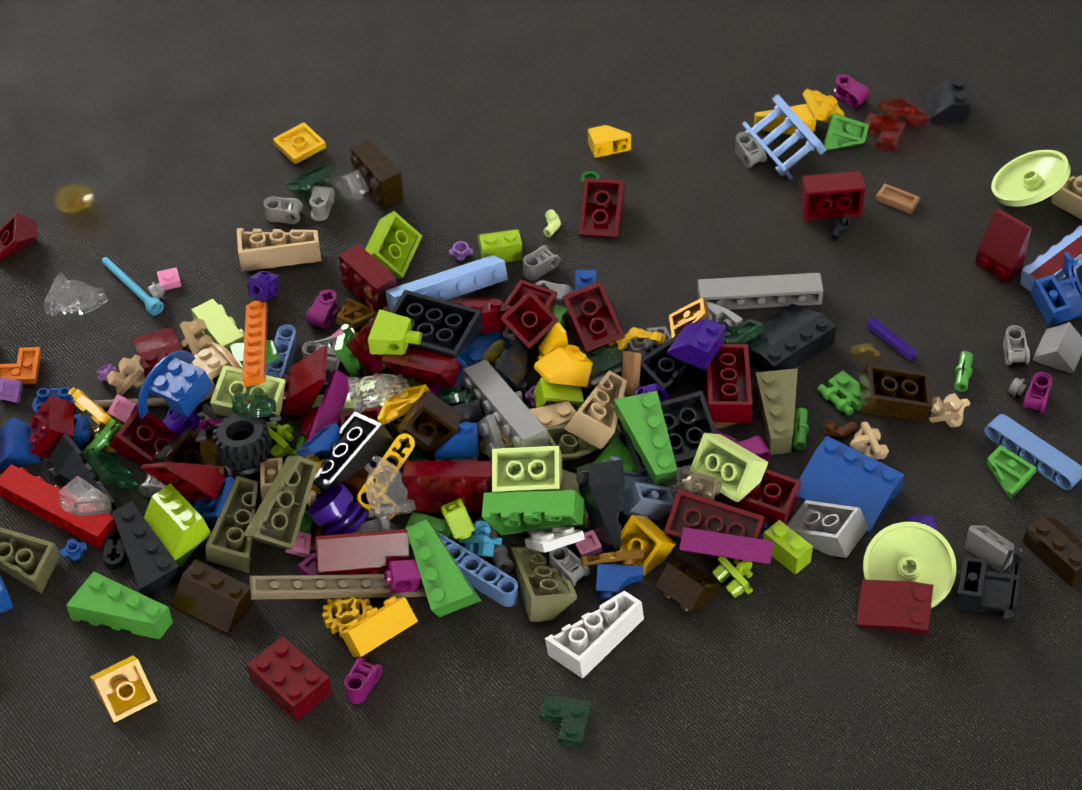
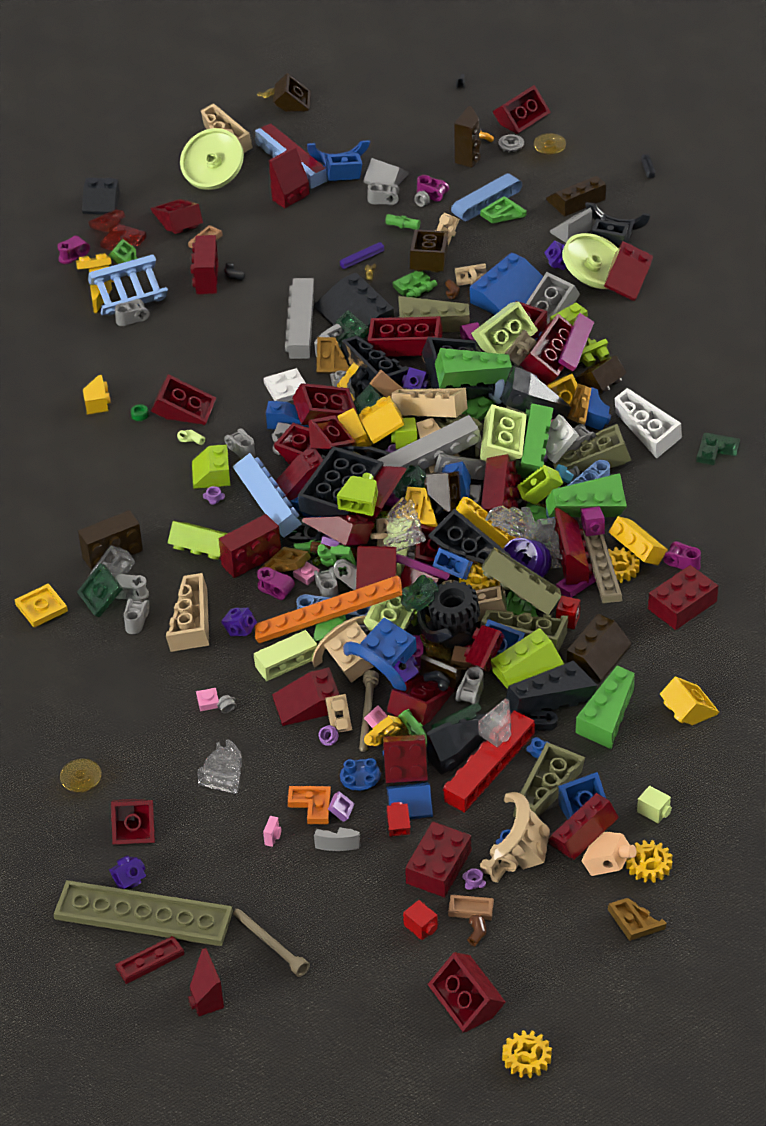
camera: 85 degrees left, 5 degrees down
medium azure piece [102,257,164,316] -> none
tan hips [180,319,214,356] -> none
dark purple slope [667,318,726,370] -> none
none -> dark red slope [151,199,203,234]
none -> white plate [264,368,306,402]
none -> red brick [556,596,581,629]

